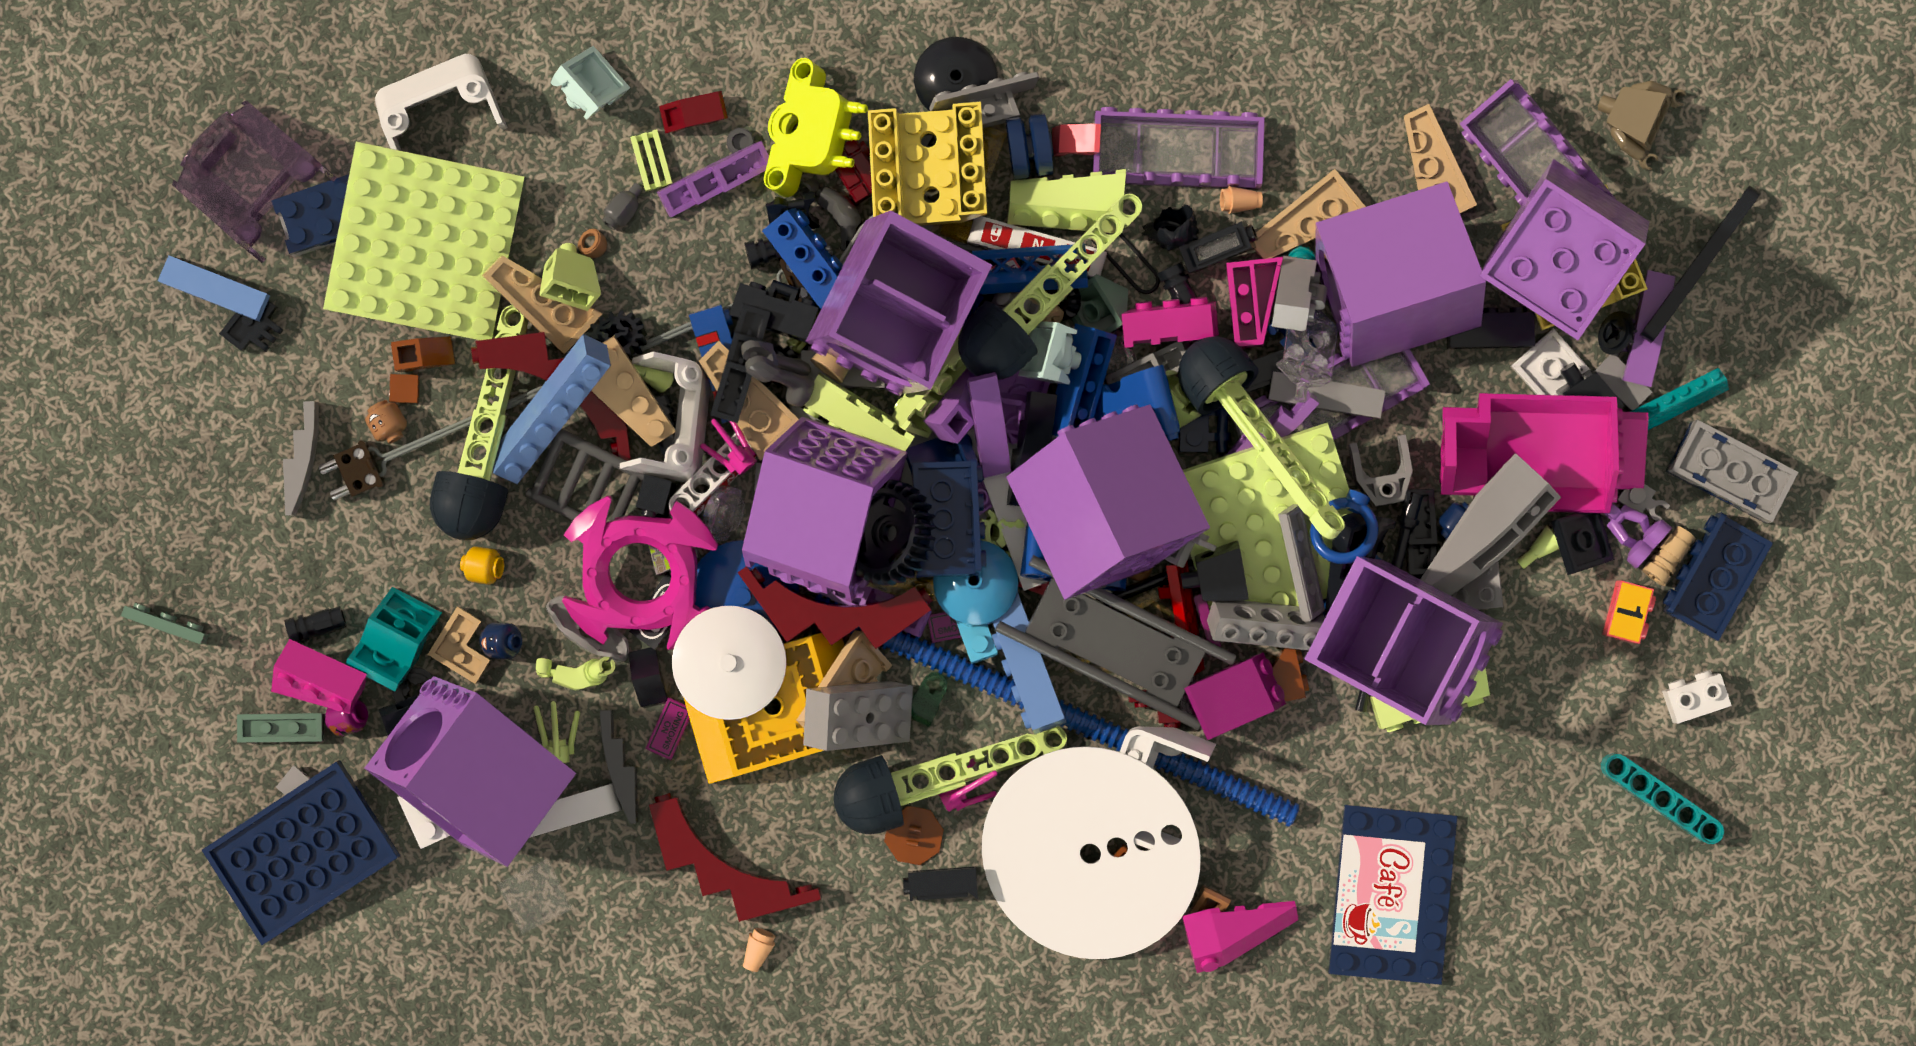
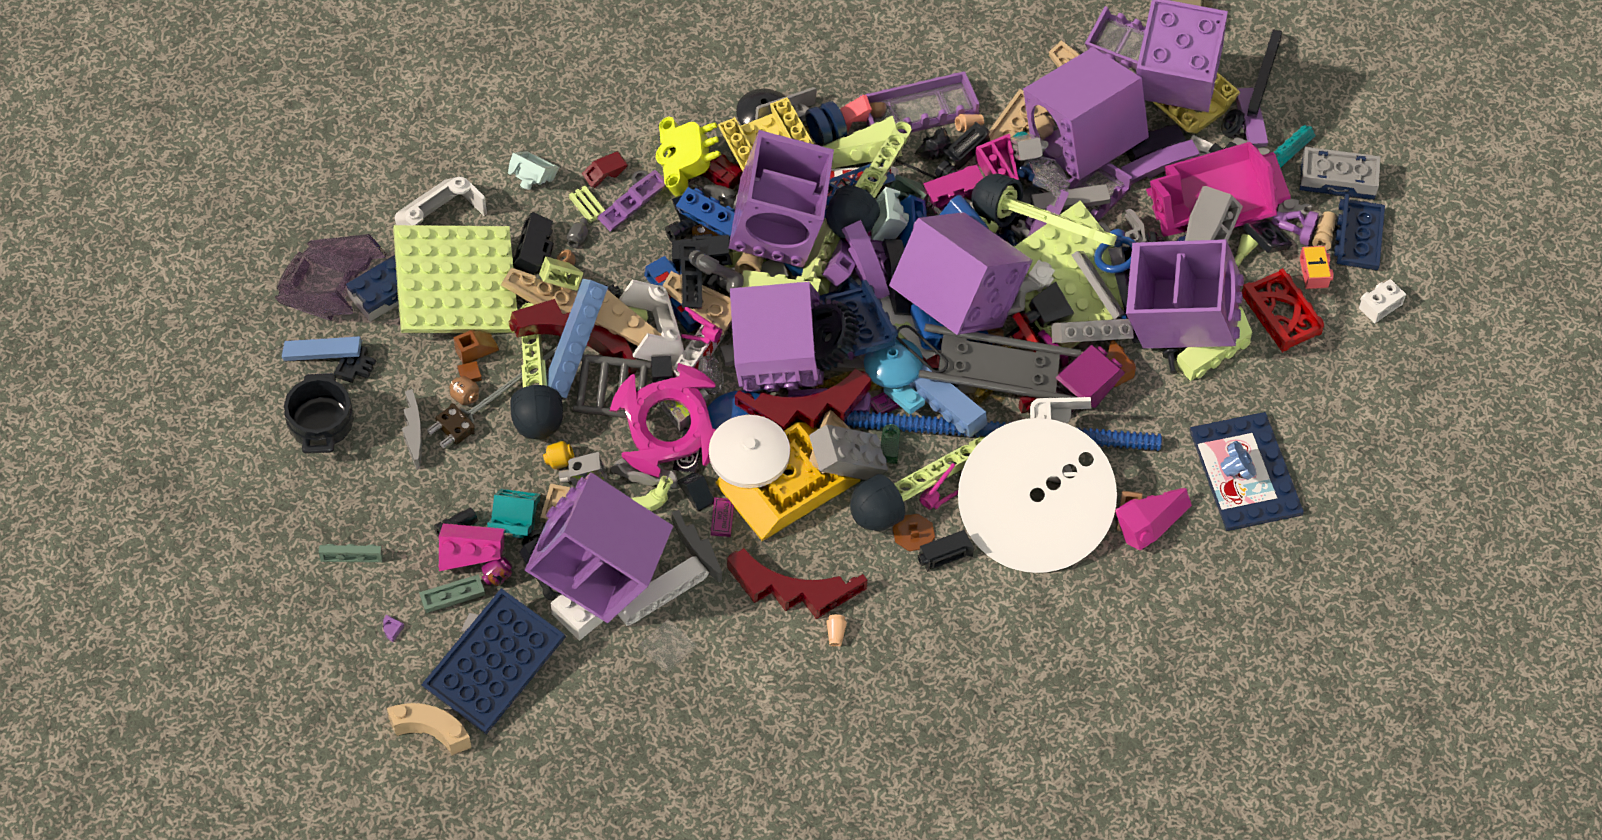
camera: 20 degrees left, 30 degrees down
teal beam [1601,753,1724,844] -> none
none -> black piece [284,373,354,454]
none -> medium lavender tile [383,615,404,642]
none -> tan brick [387,703,471,755]
none -> black piece [513,212,554,275]
none -> light grey torso [559,452,608,488]
none -> medium nougat piece [870,102,886,118]
none -> black piece [896,325,948,373]
none -> white brick [1027,260,1055,293]
none -> medium lavender slope [1121,140,1201,184]
none -> medium blue plant [1220,441,1256,480]
none -> red fence [1242,268,1324,352]

